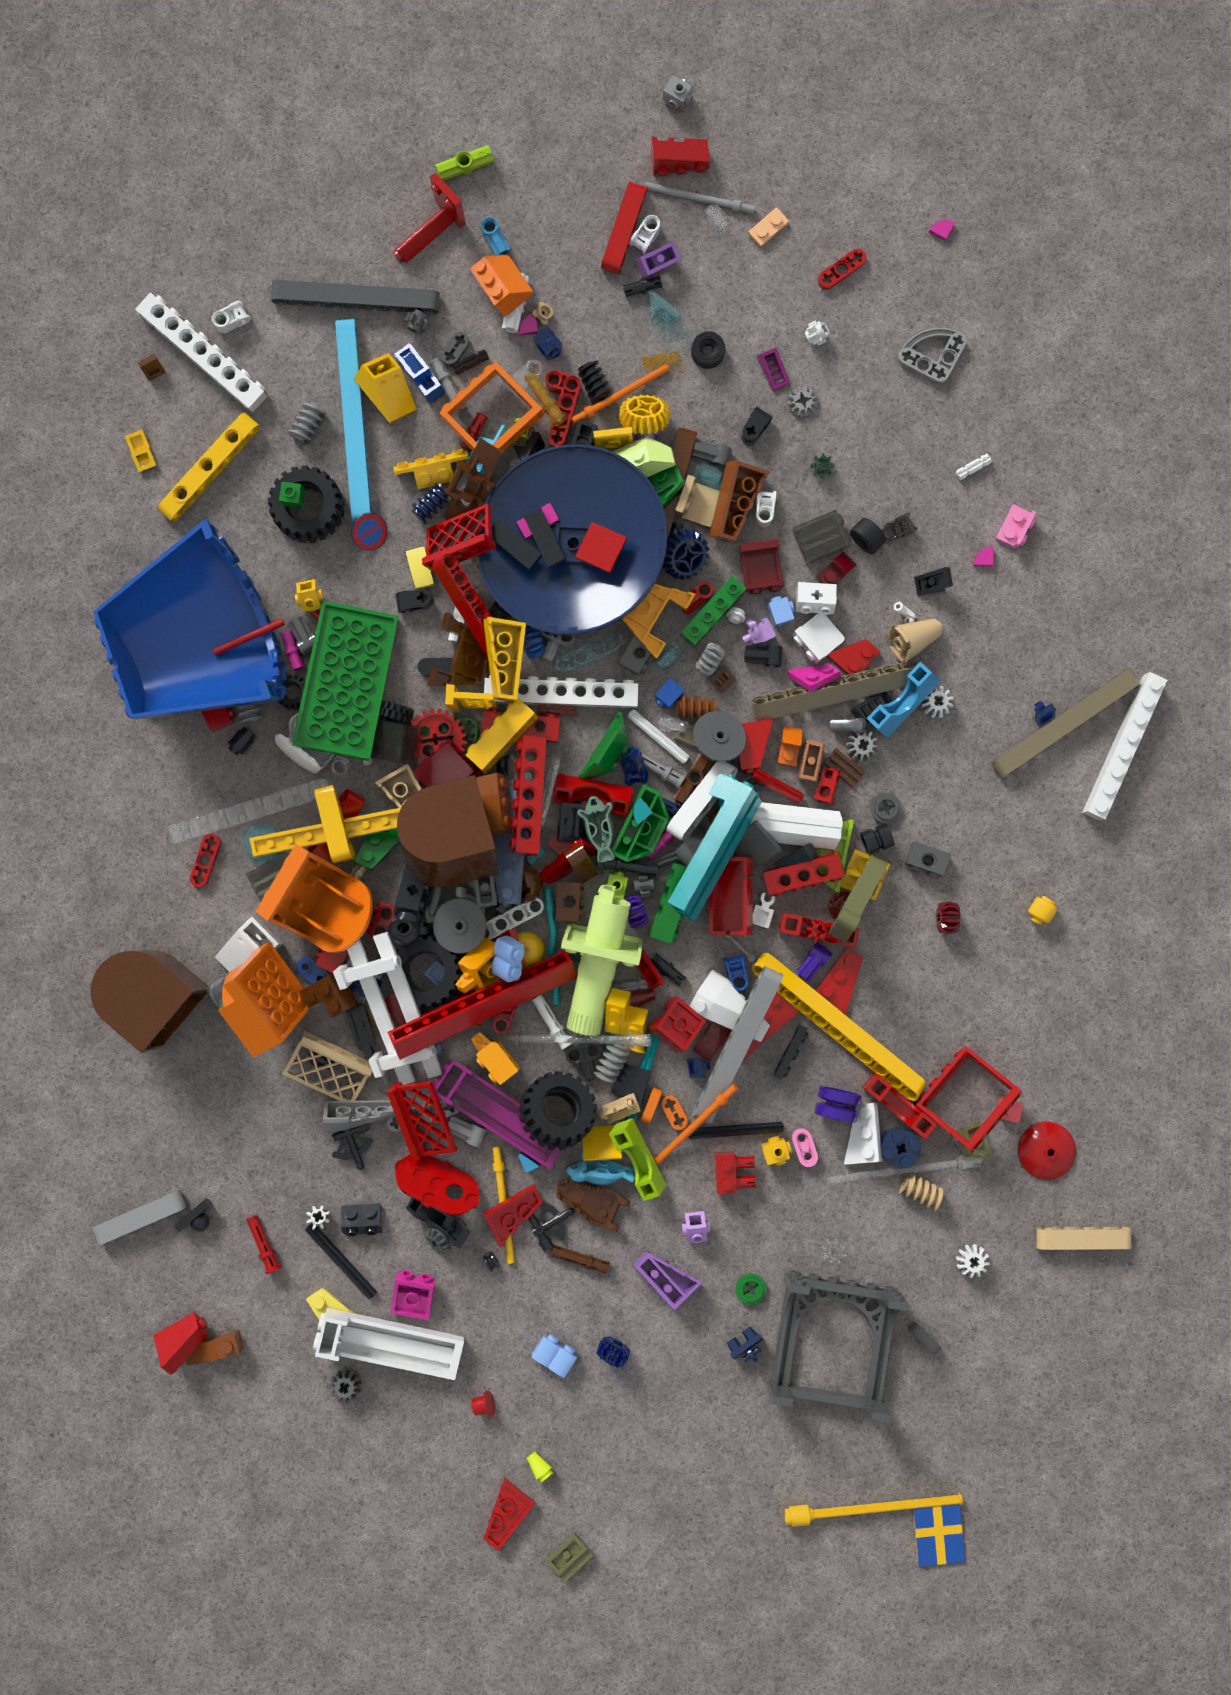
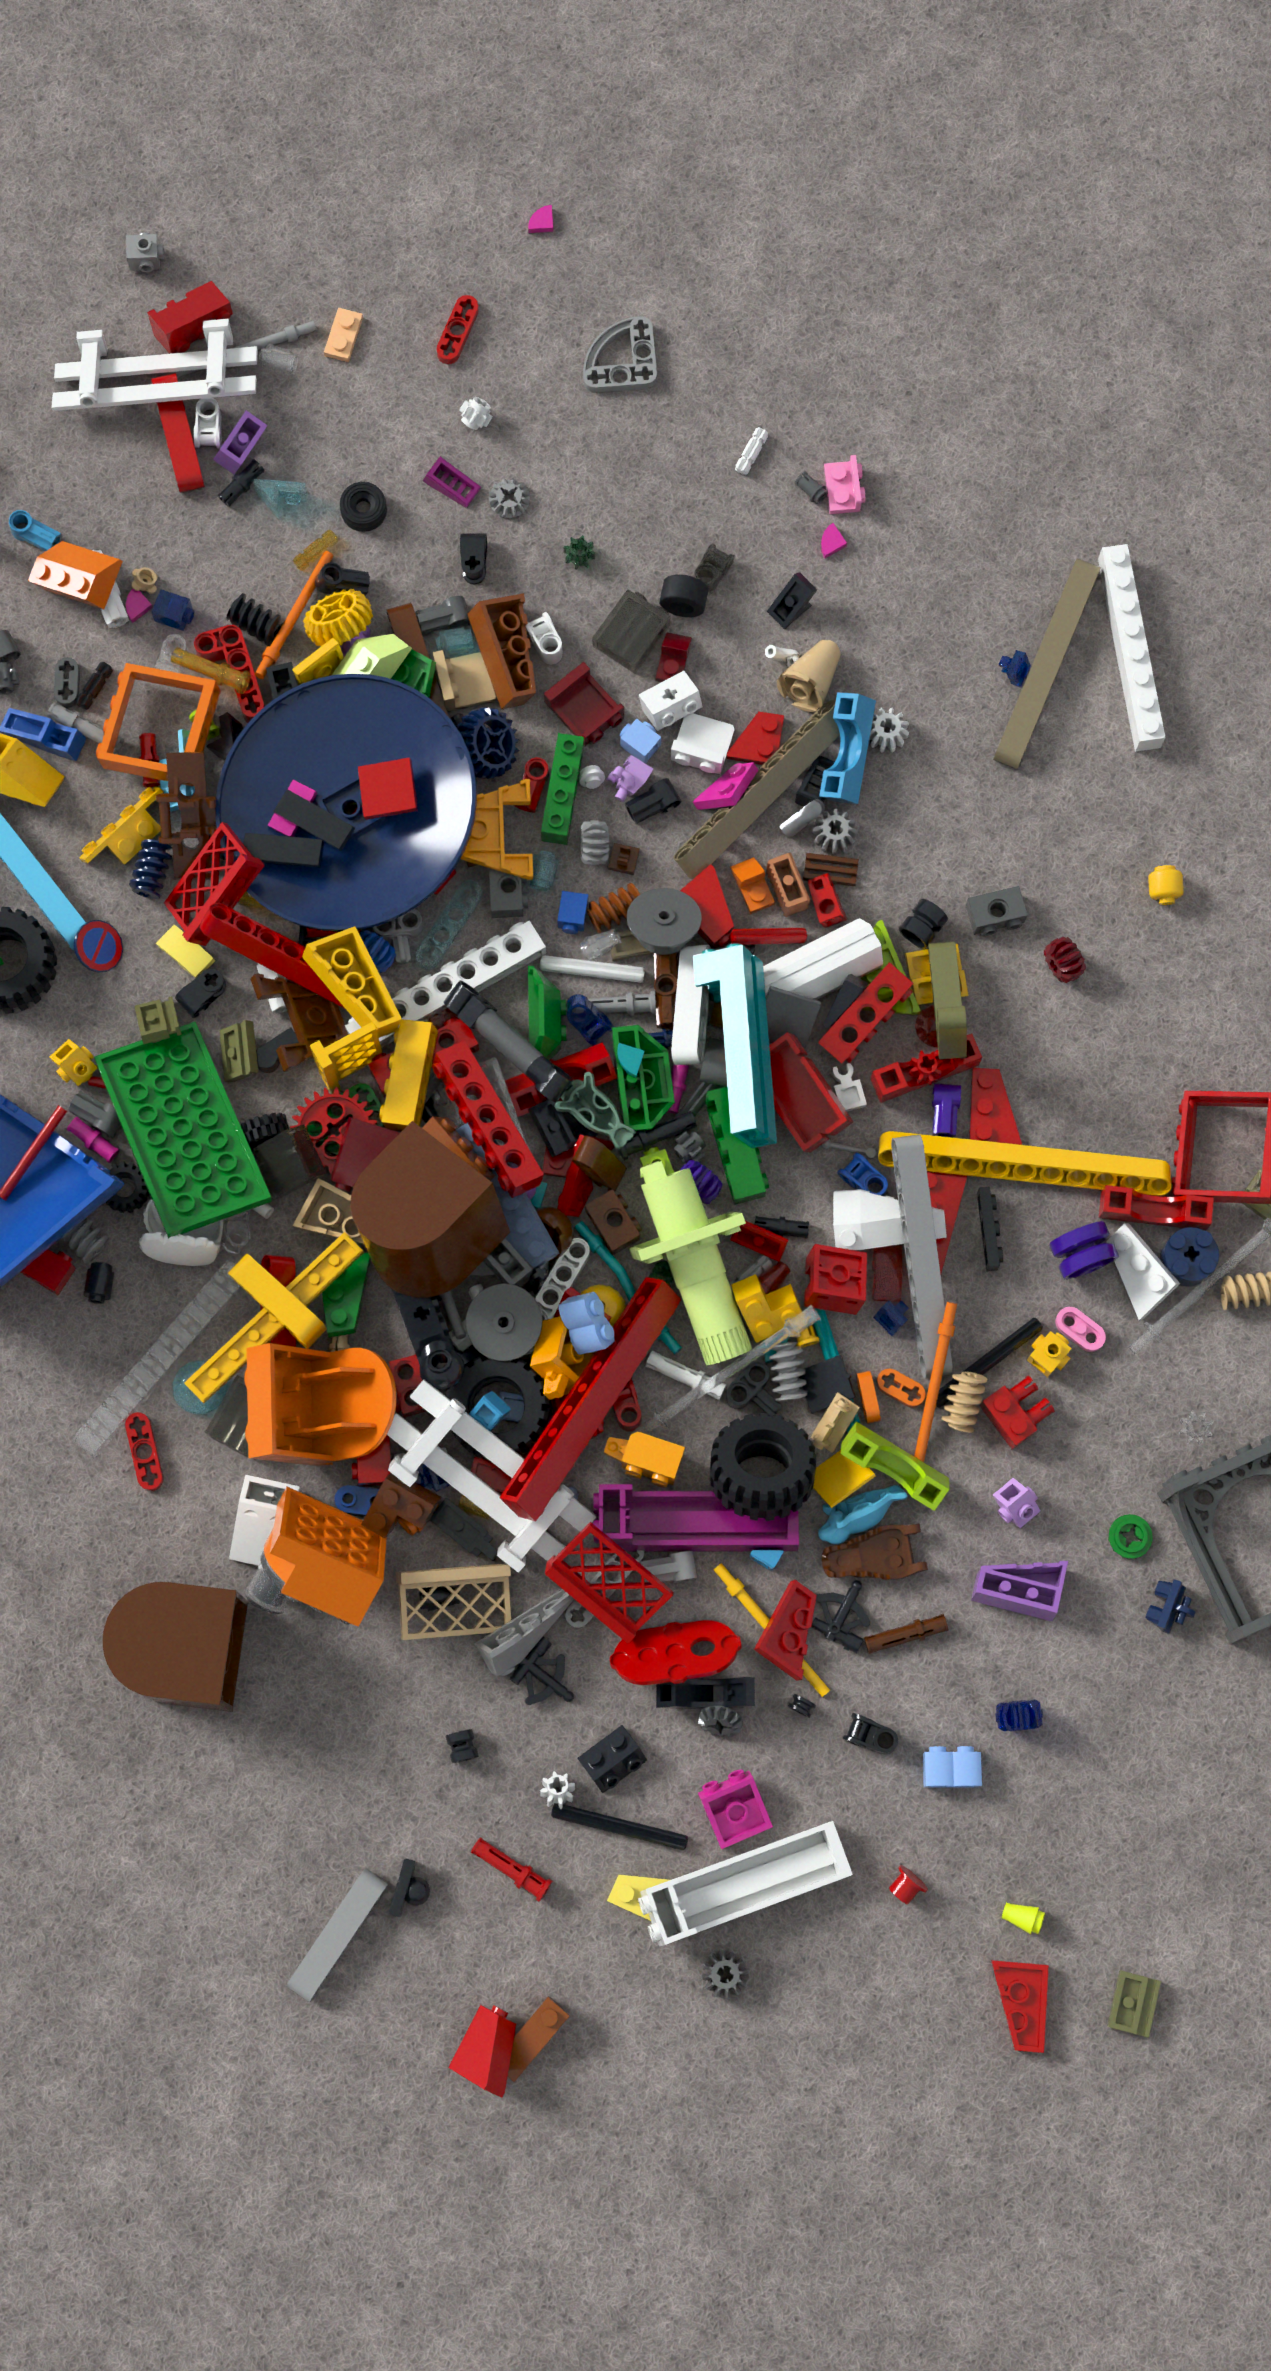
camera: 30 degrees left, 10 degrees down
dark grey gear [871,793,902,823] -> none
none -> white fence [52,319,258,411]
none -> olive plate [135,996,181,1044]
none -> olive plate [219,1020,258,1082]
none -> black piece [315,562,370,596]
none -> piece [443,980,573,1102]
none -> black wheel [446,1729,479,1764]
none -> dark azure slope [469,1391,511,1432]
none -> dark grey pin [795,471,828,504]
none -> black piece [842,1713,898,1755]
none -> tan piece [941,1372,988,1433]

